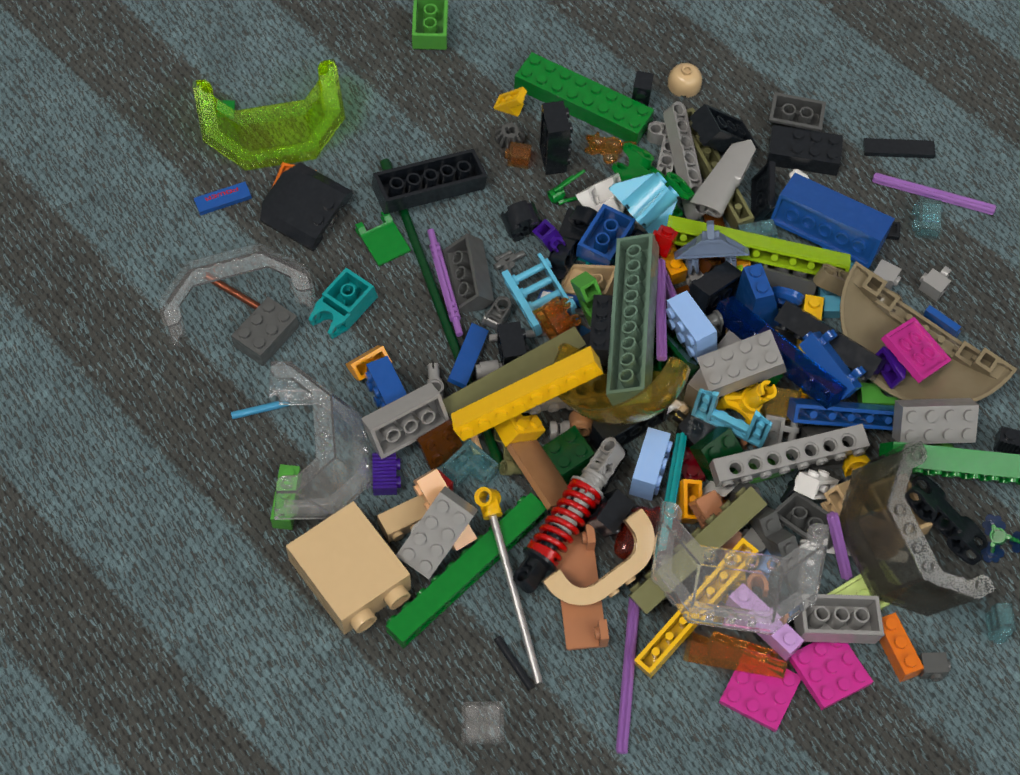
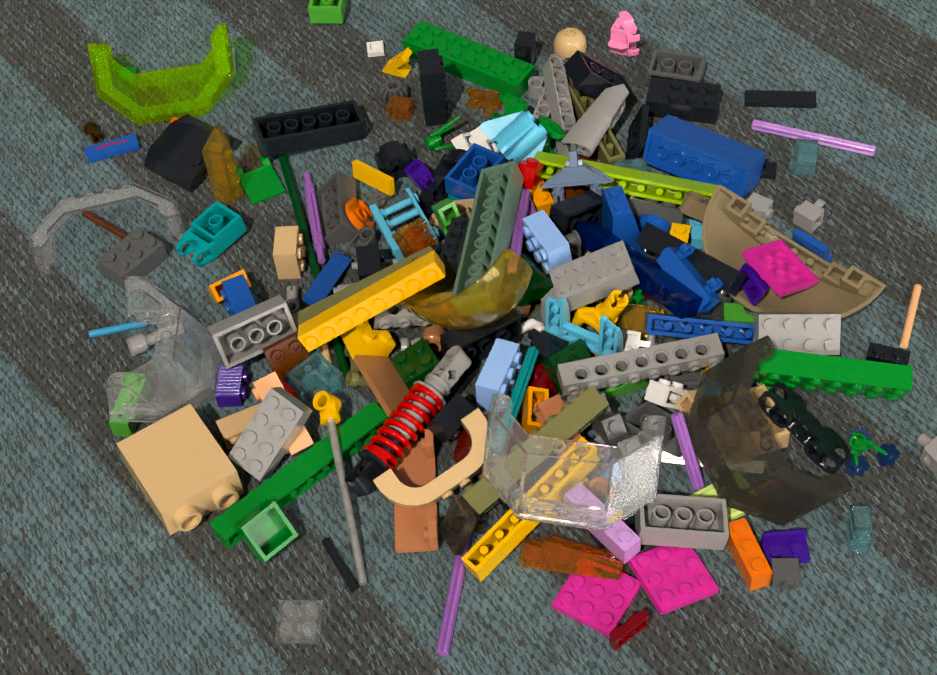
camera: 10 degrees right, 10 degrees down
none -> dark brown pin [83,122,103,143]
none -> light grey piece [126,324,182,356]
none -> clear yellow slope [202,125,243,205]
none -> green piece [233,499,298,562]
none -> tan brick [273,226,306,279]
none -> orange tile [345,197,374,230]
none -> yellow tile [352,159,395,196]
none -> white tile [366,40,385,57]
none -> clear smoke tile [439,494,484,556]
none -> bright pink piece [608,11,640,57]
none -> dark red plate [609,609,650,651]
none -> dark purple bracket [761,528,810,566]

